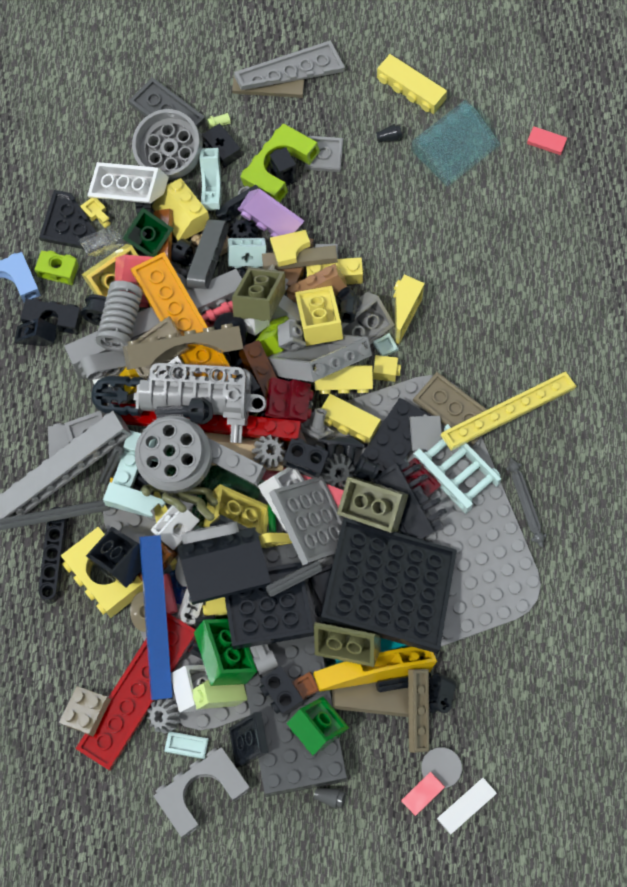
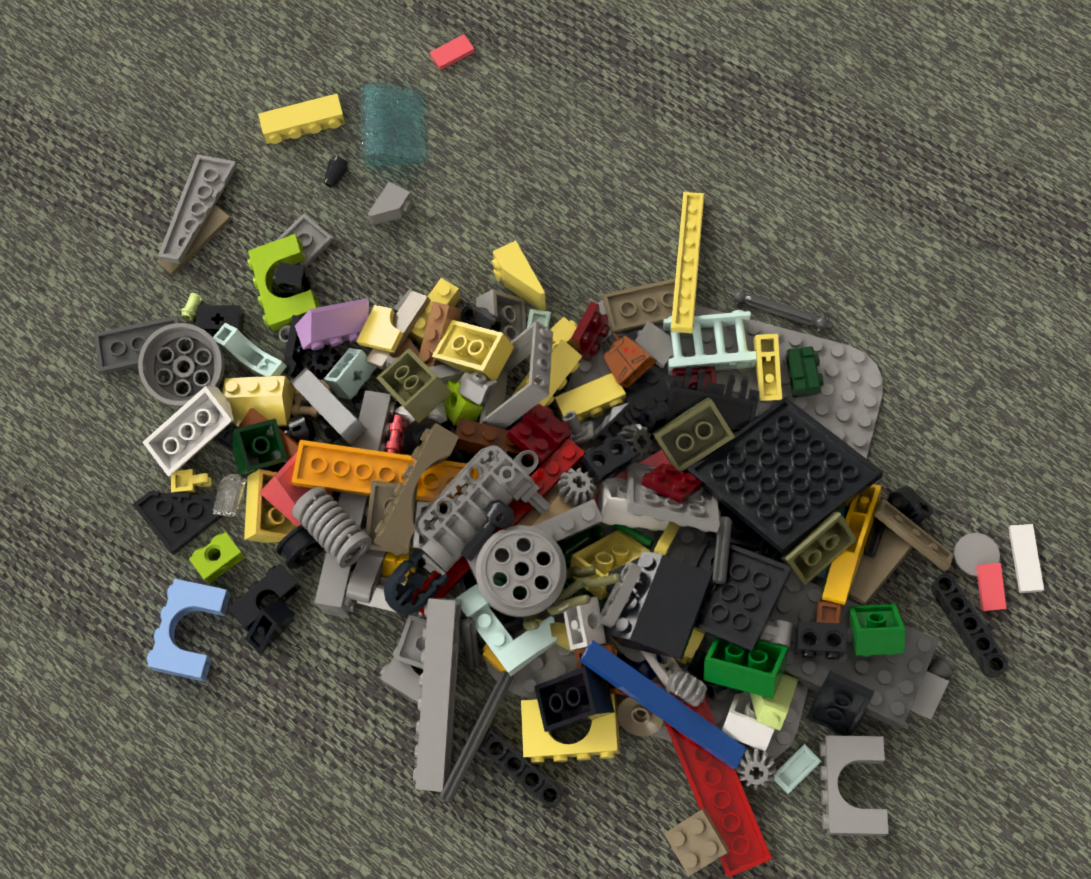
camera: 50 degrees left, 0 degrees up
none -> light grey slope [367,182,413,225]
none -> dark red plate [571,301,610,362]
none -> dark orange torso [604,334,658,389]
none -> dark red plate [641,463,702,504]
none -> light grey gear [666,670,707,707]
none -> light yellow slope [754,334,782,401]
none -> dark green brick [785,346,824,397]
none -> light grey sticker [910,671,949,720]
none -> black beam [931,573,1008,678]

